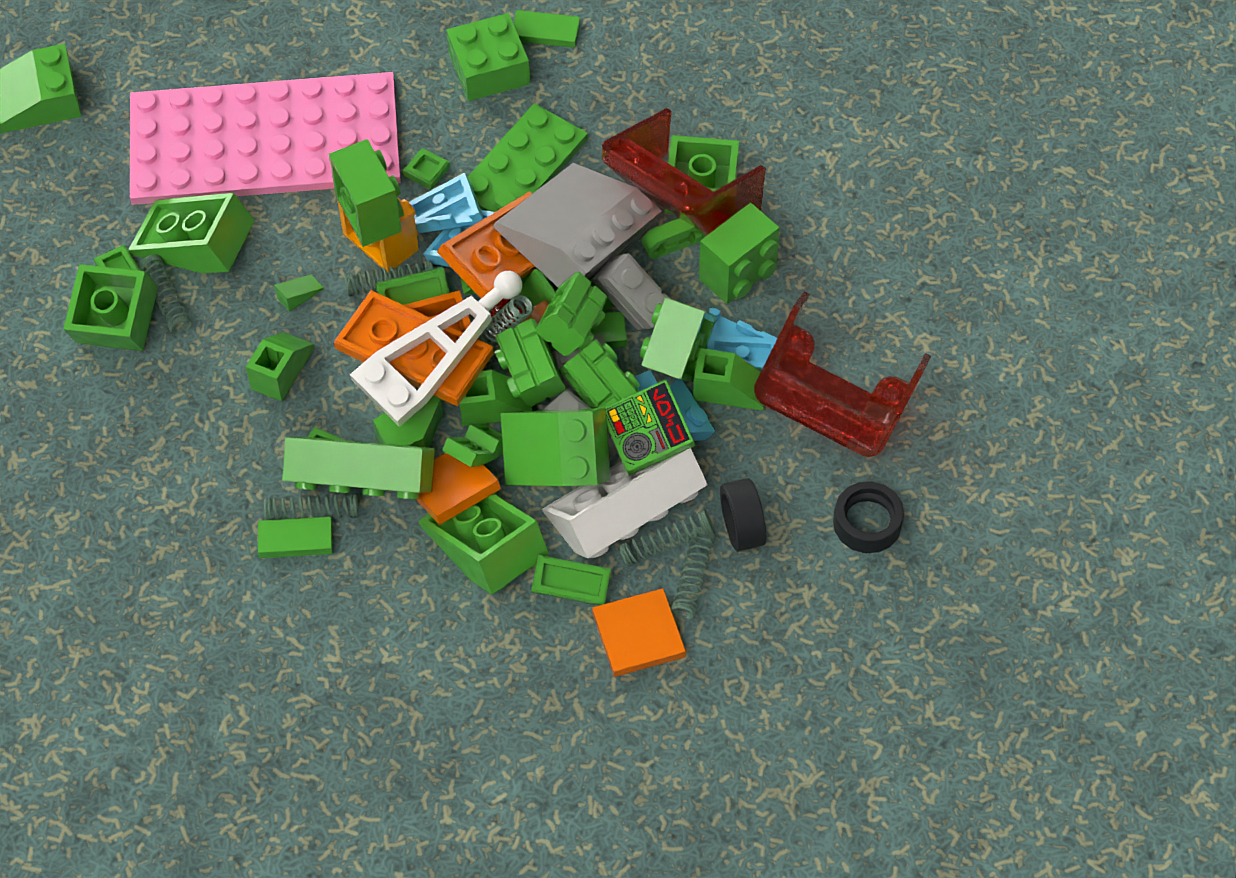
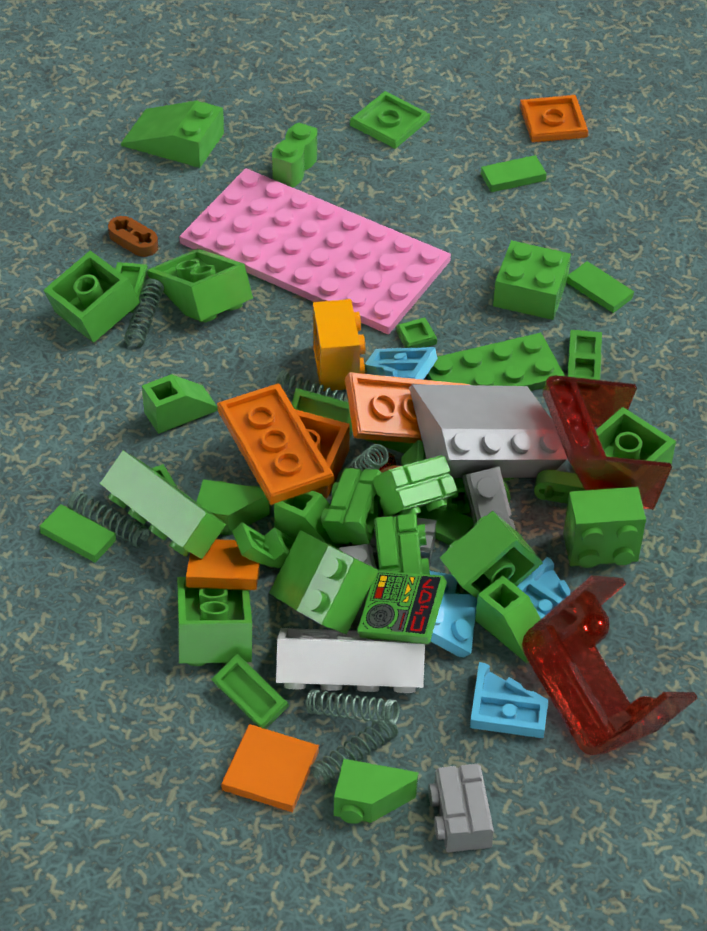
camera: 35 degrees right, 10 degrees down
bright green piece [274,274,324,312] -> none
bright green brick [329,139,404,247] -> none
white plate [350,271,522,427] -> none
black tyre [720,478,767,552] -> none
black tyre [833,481,904,553] -> none
none -> dark orange beam [108,216,159,257]
none -> bright green brick [272,123,317,188]
none -> bright green slope [334,759,419,824]
none -> light grey brick [428,764,494,853]
none -> medium azure wing [470,662,548,739]
none -> bright green slope [567,330,602,386]

